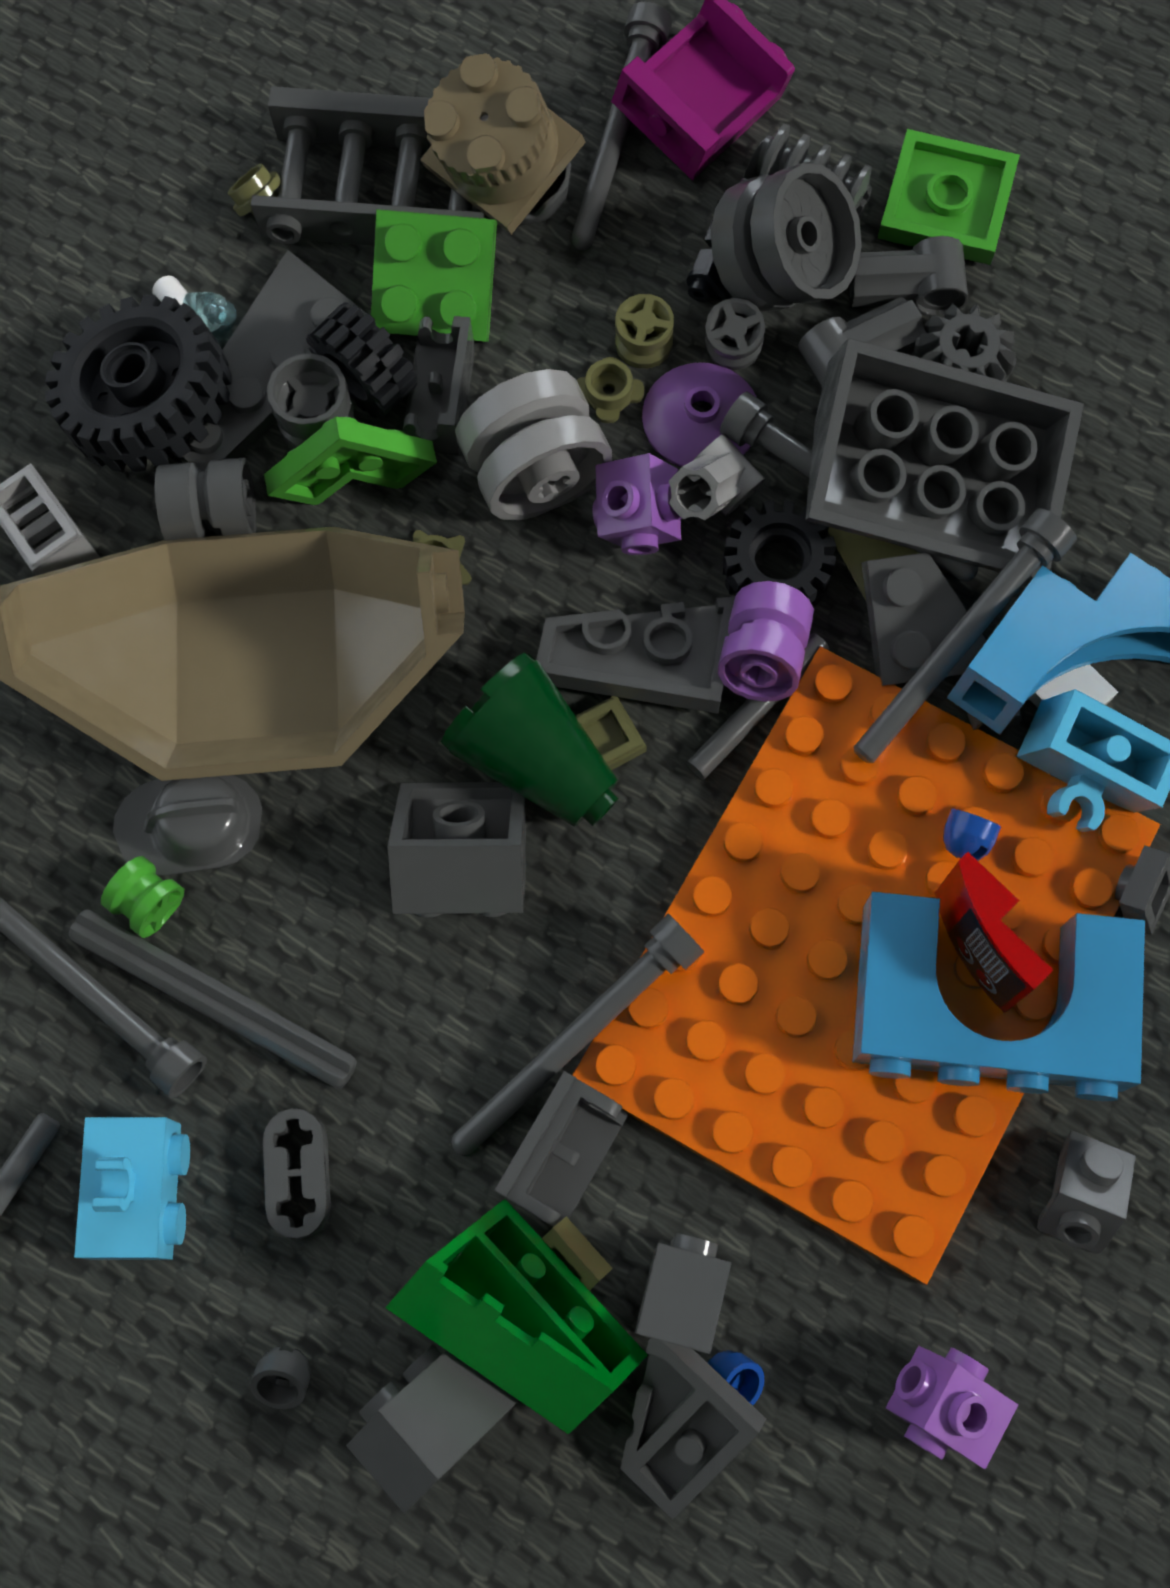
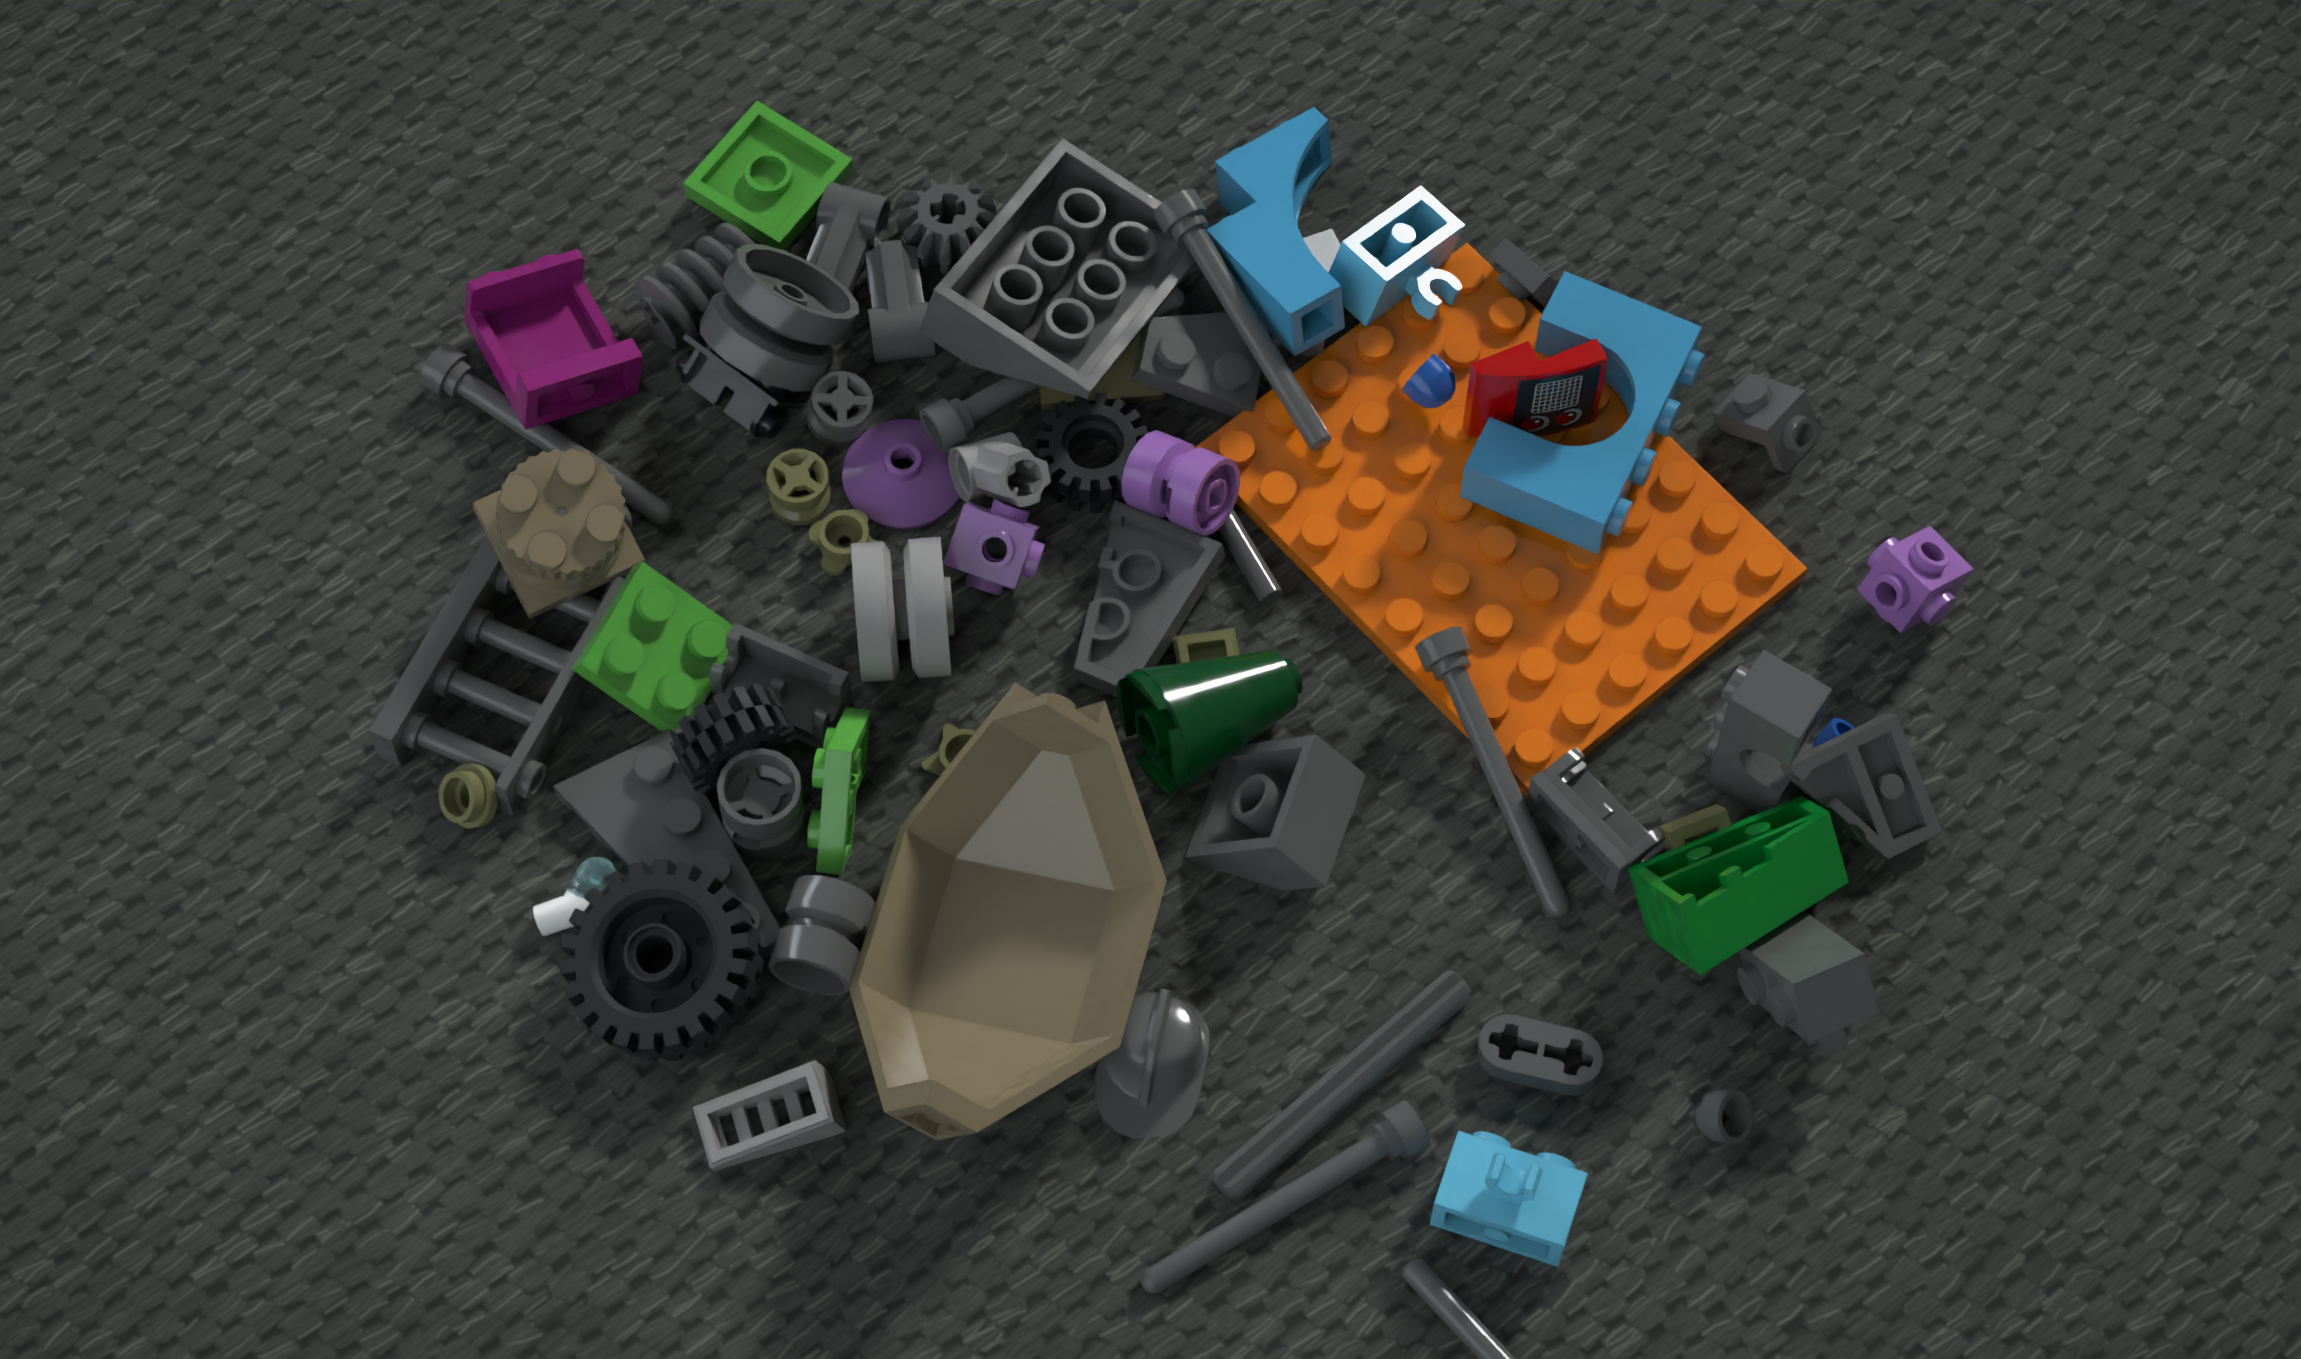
camera: 75 degrees left, 10 degrees down
bright green wheel [101,856,184,938] -> none

